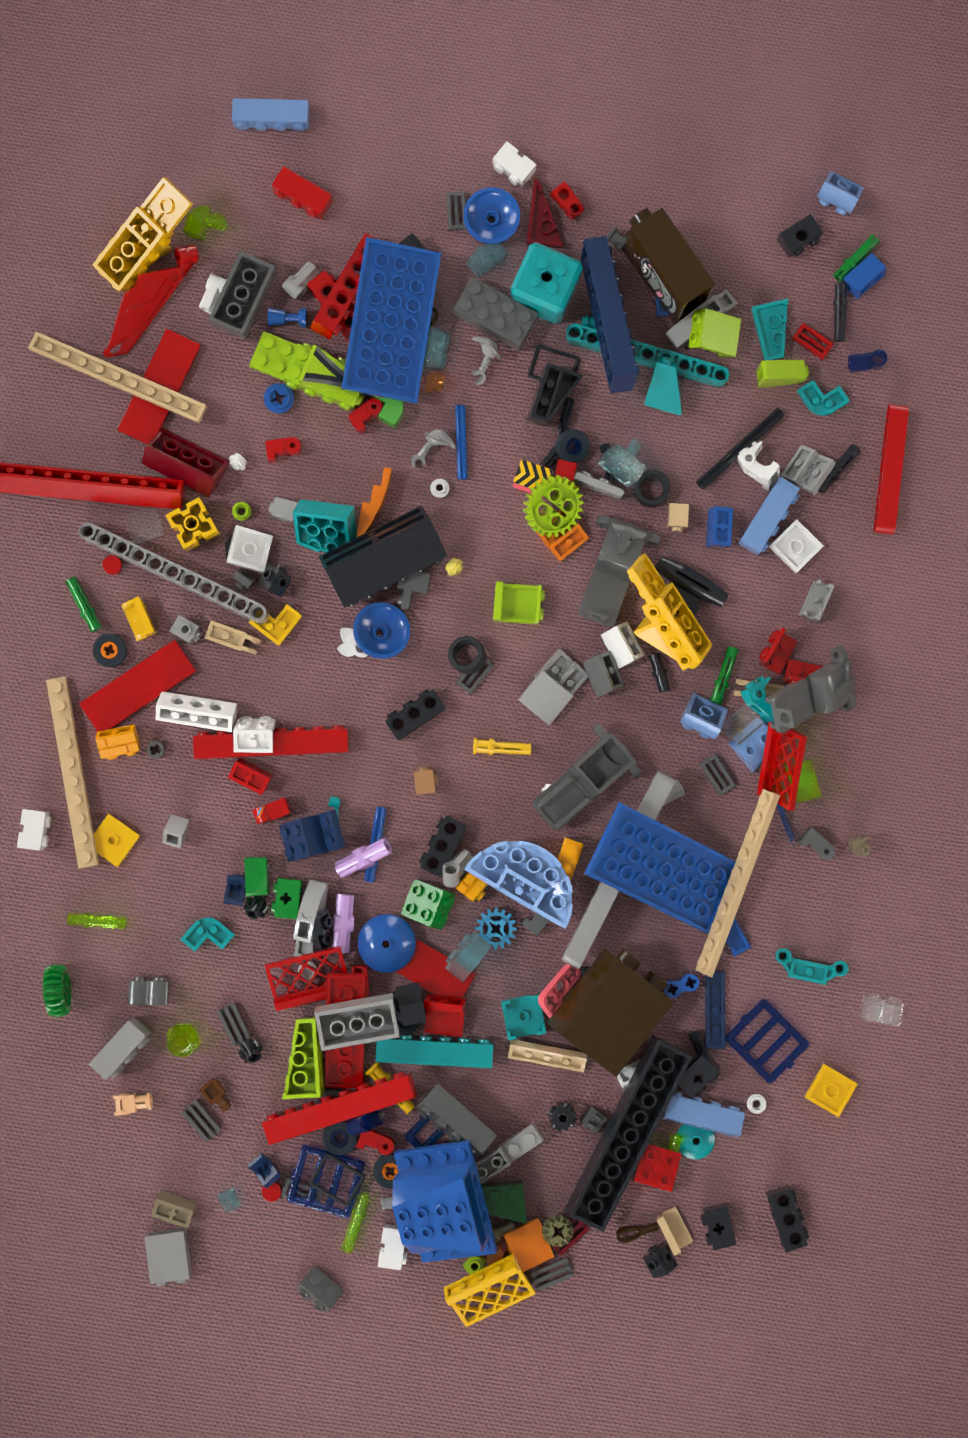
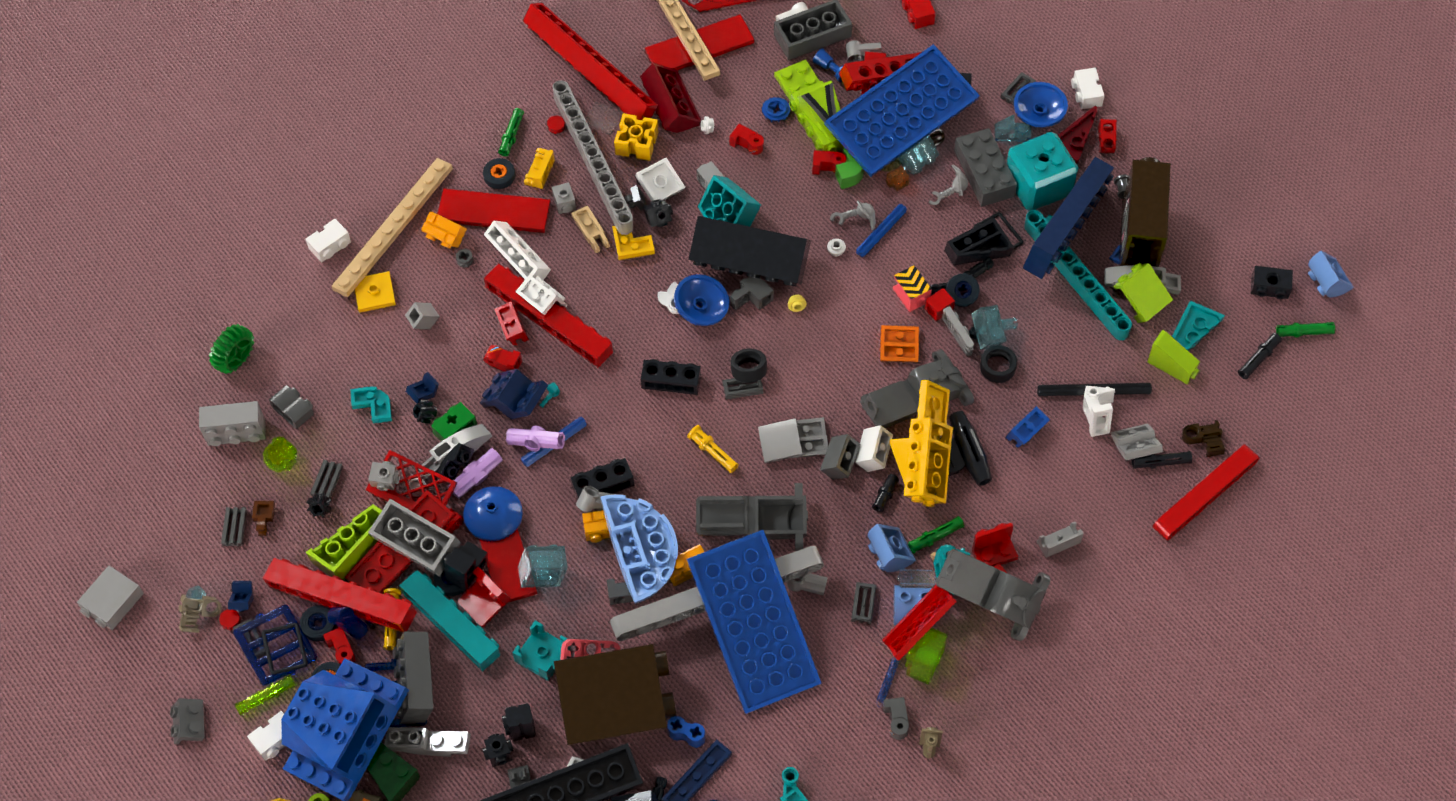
camera: 45 degrees right, 25 degrees down
clear neon green pin [67,913,127,930] -> none
light nougat connector [113,1092,153,1115] -> none
dark tan hinge [151,1190,198,1229] -> none
lime plate [232,502,251,521] -> none
green piece [244,857,269,897] -> none
orange slope [356,467,392,537] -> none
bracket [401,879,456,930] -> none
medium nougat brick [414,766,439,795] -> none
dark azure gear [475,907,517,950] -> none
lime panel [493,581,545,625] -> none
tan plate [508,1040,587,1073] -> none
lime gear [523,475,584,538] -> none
teal slope [644,356,682,415] -> none
tan brick [667,503,689,533] -> none
tan plate [695,789,780,977] -> none
blue tile [726,918,751,957] -> none
medium blue brick [738,476,800,555] -> none
white plate [769,519,823,574] -> none
red tile [792,323,834,360] -> none
teal plate [796,380,850,416] -> none
blue hinge [843,253,886,299] -> none
clear blue piece [848,350,888,373] -> none
none -> dark tan piece [179,594,222,633]
none -> light grey brick [368,461,400,491]
none -> black brick [502,703,536,741]
none -> dark brown piece [1182,420,1225,457]

